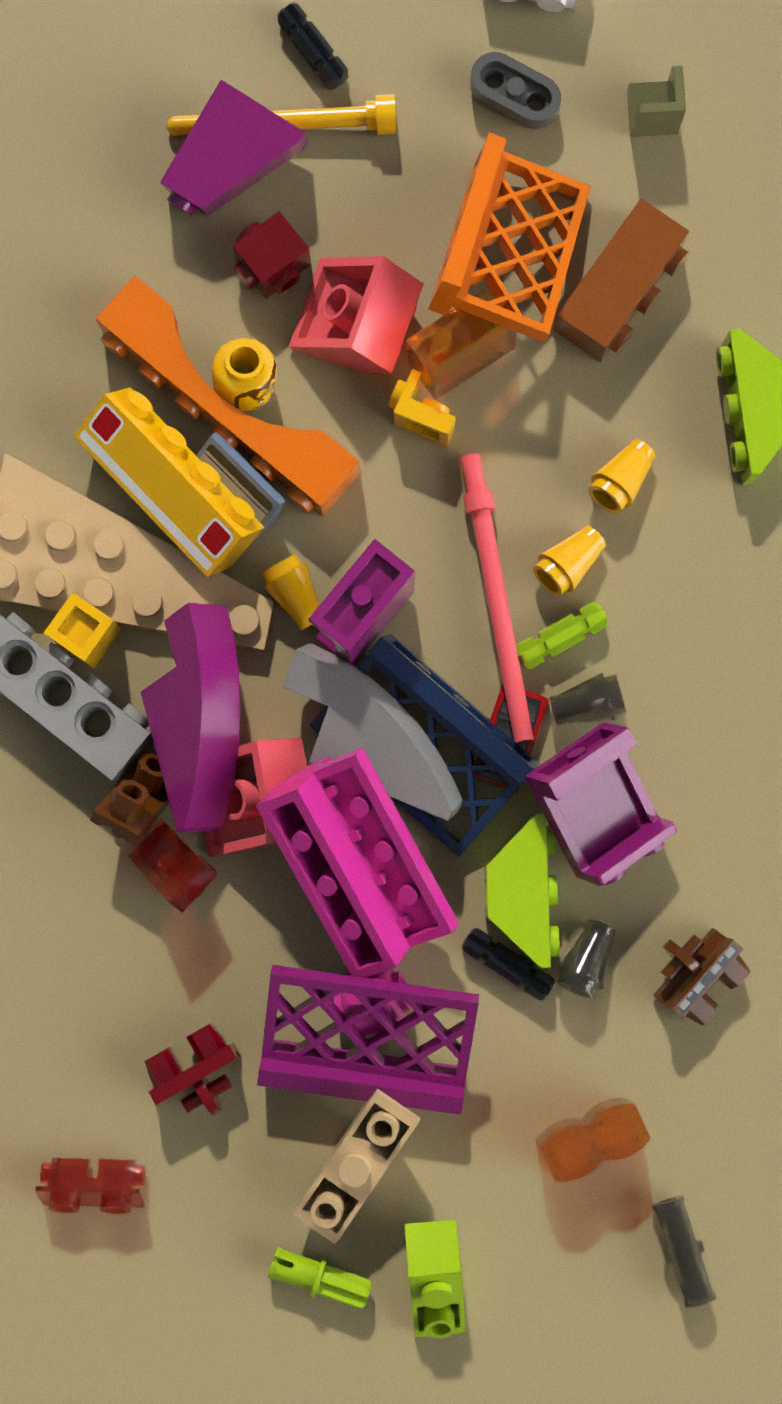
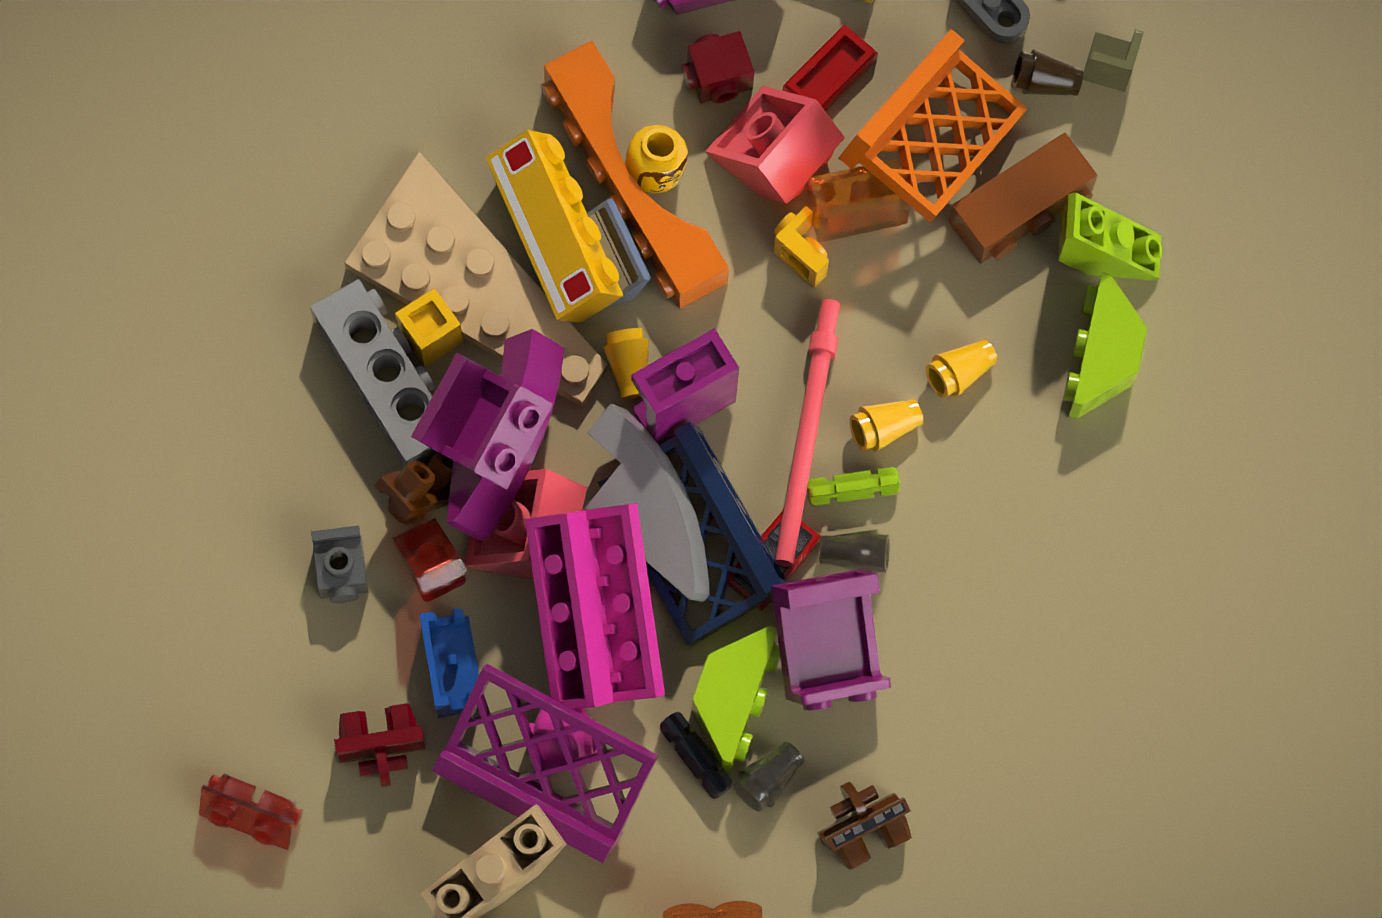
camera: 15 degrees right, 10 degrees down
none -> dark grey brick [311,525,369,603]
none -> magenta panel [411,353,553,490]
none -> blue hinge [419,608,479,718]
none -> red tile [782,24,878,111]
none -> dark brown cone [1012,49,1083,96]
none -> lime slope [1058,193,1163,280]

